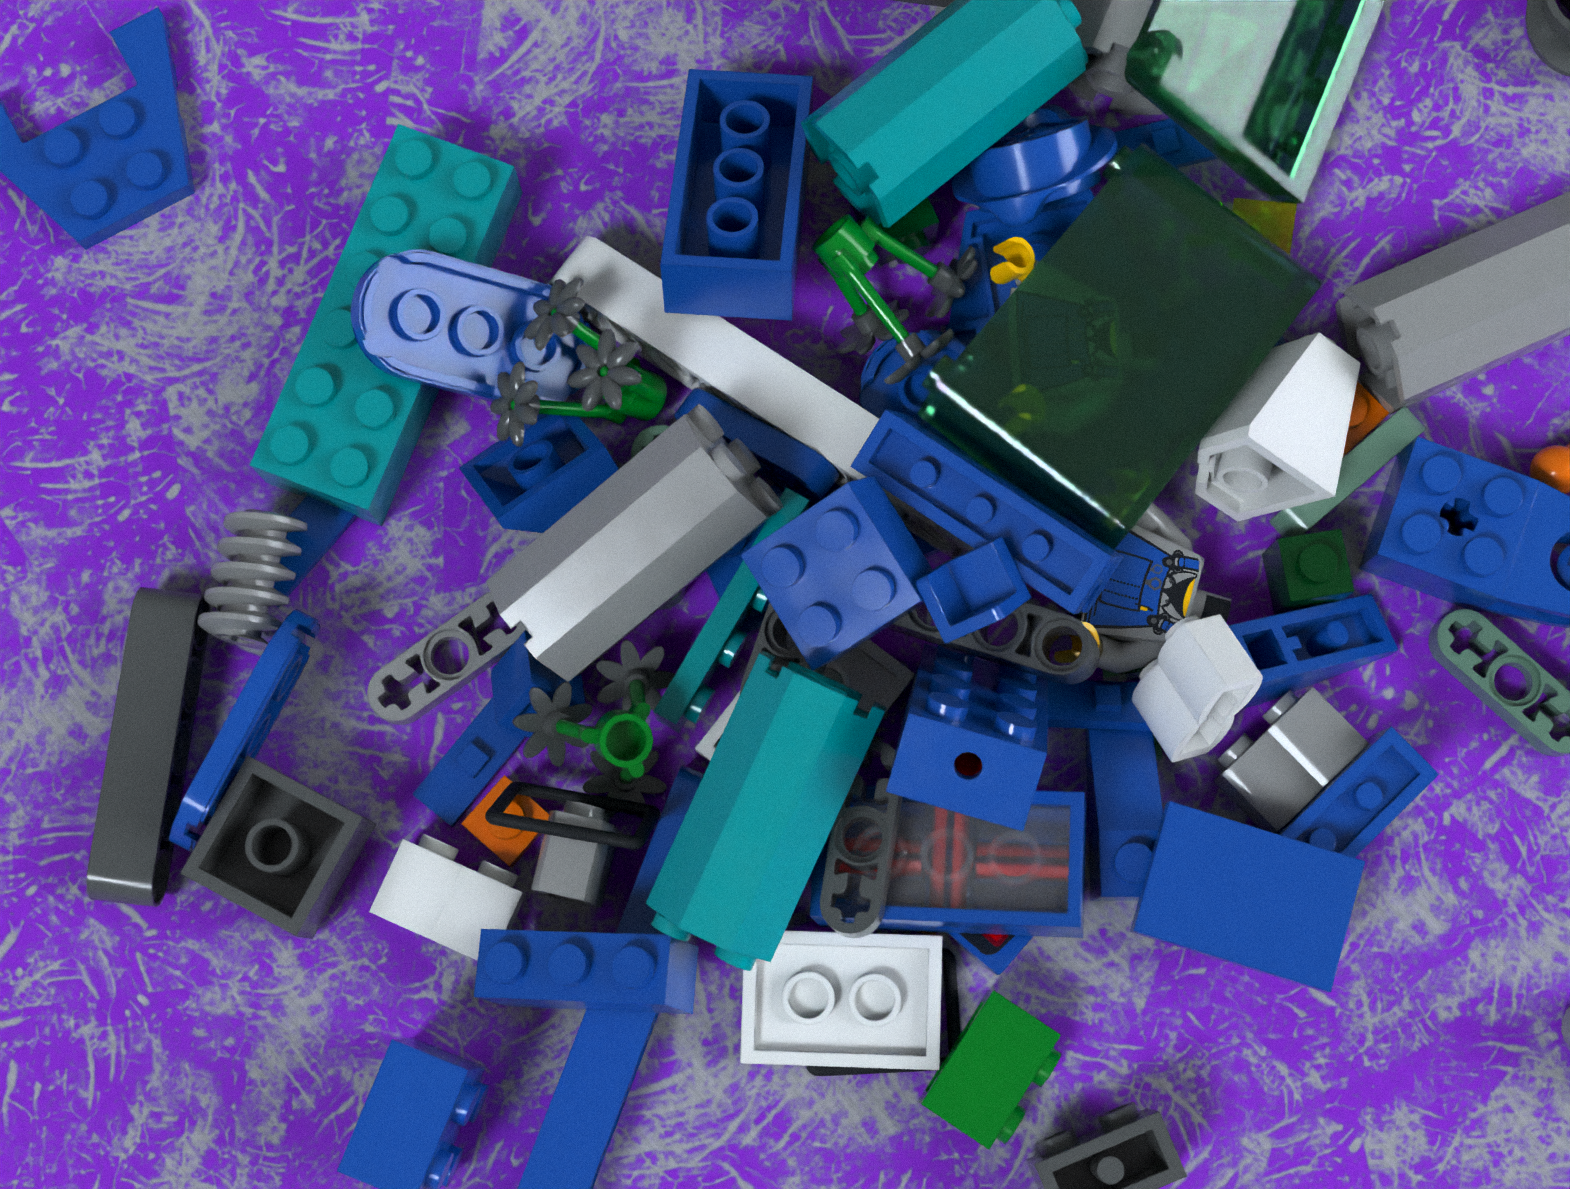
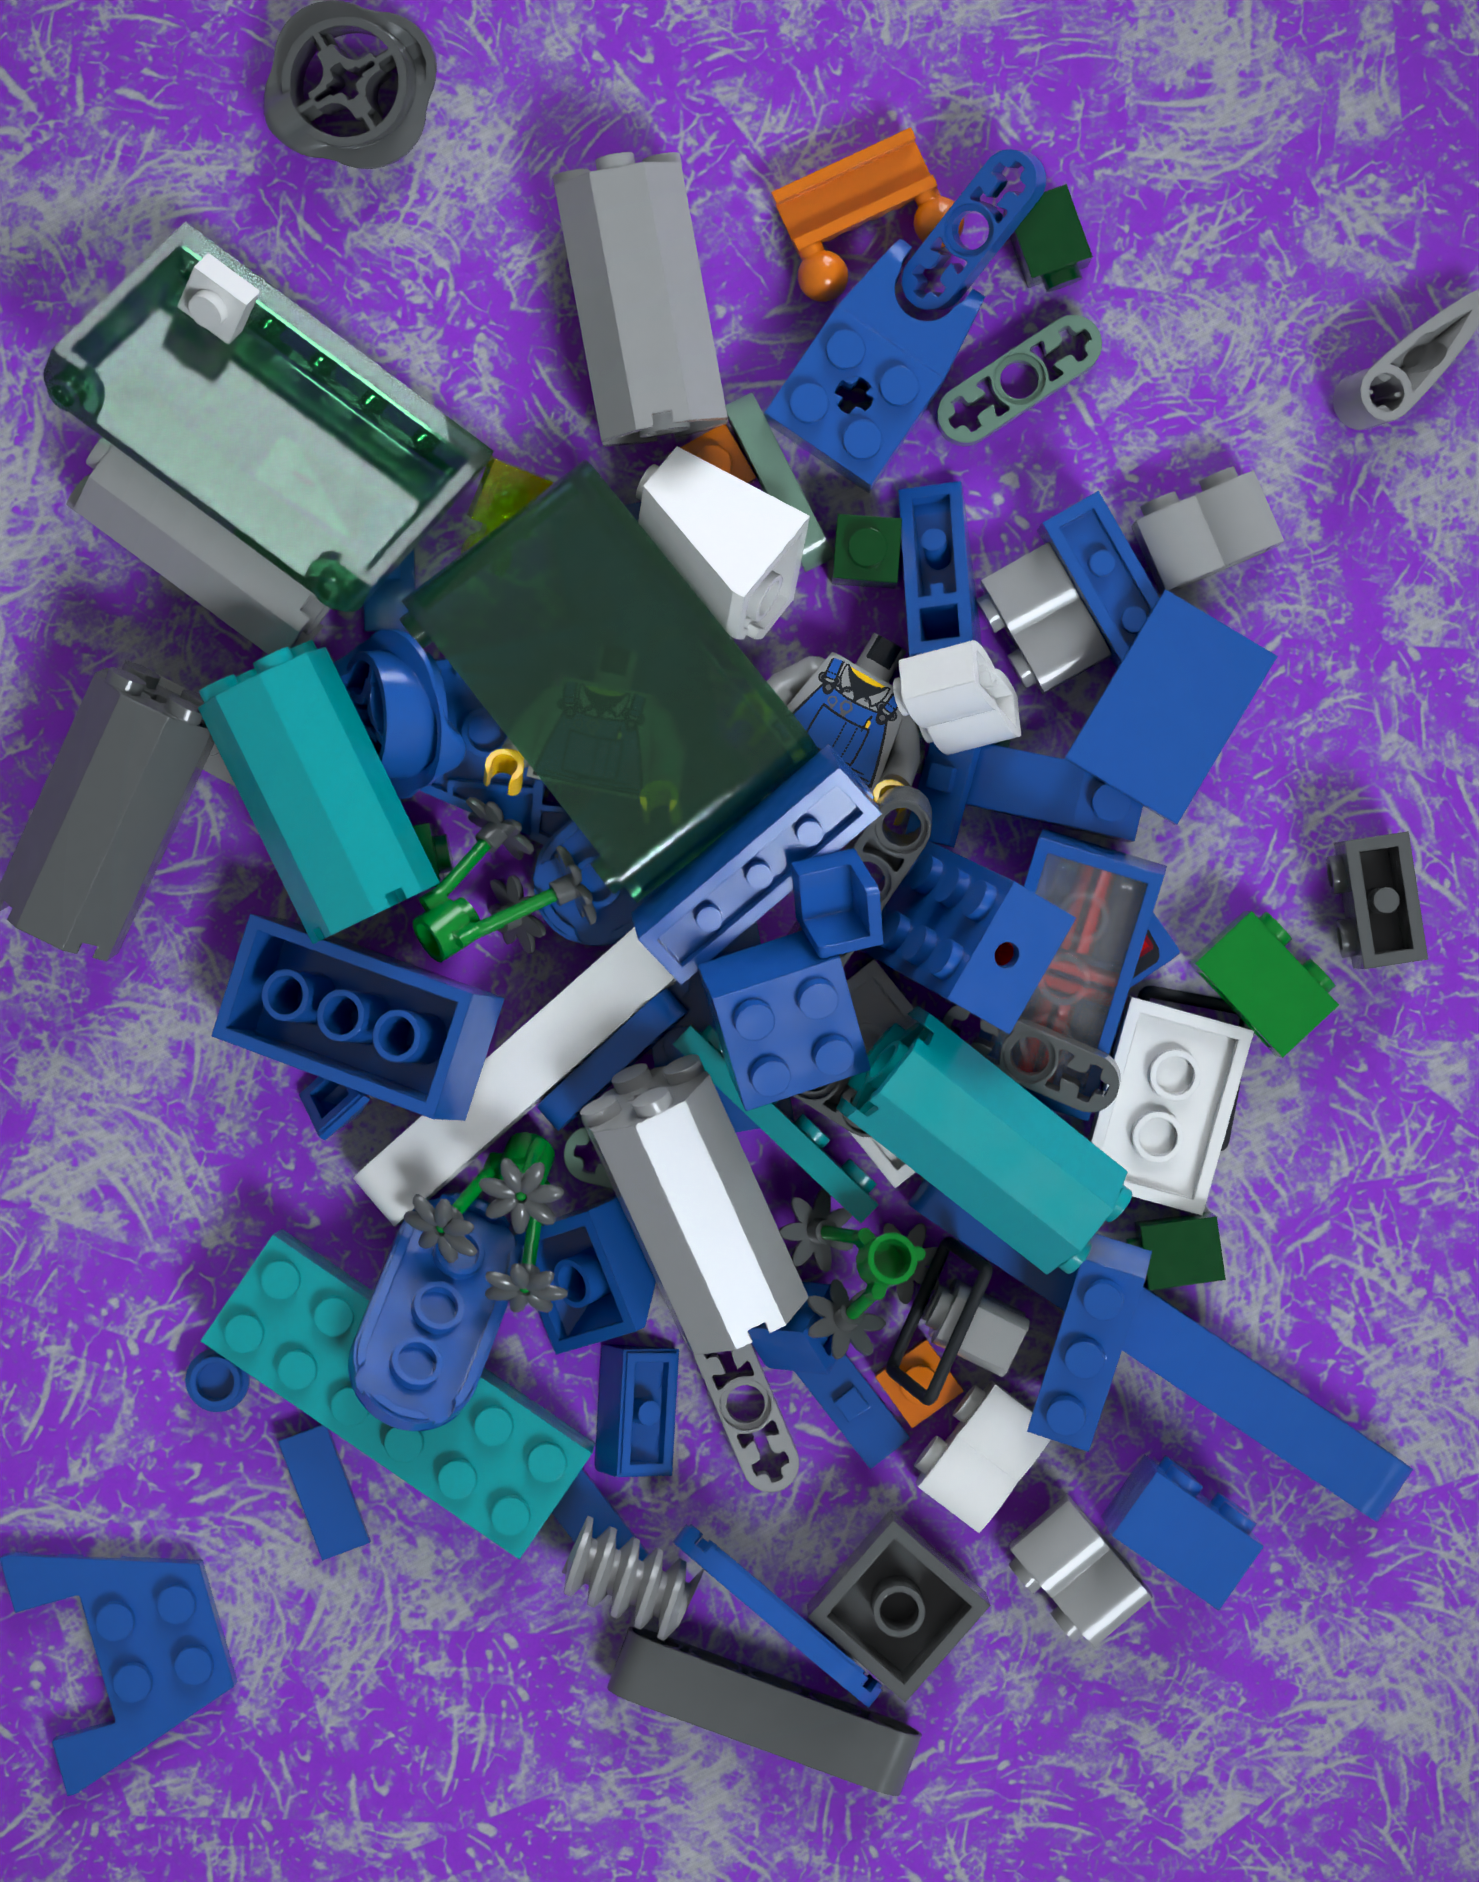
camera: 70 degrees left, 10 degrees up
none -> blue plate [185,1349,250,1412]
none -> blue piece [278,1424,371,1561]
none -> blue slope [299,1076,370,1140]
none -> blue slope [595,1345,679,1477]
none -> light grey brick [1008,1494,1153,1647]
none -> dark green brick [1126,1211,1226,1291]
none -> light grey brick [1131,466,1284,595]

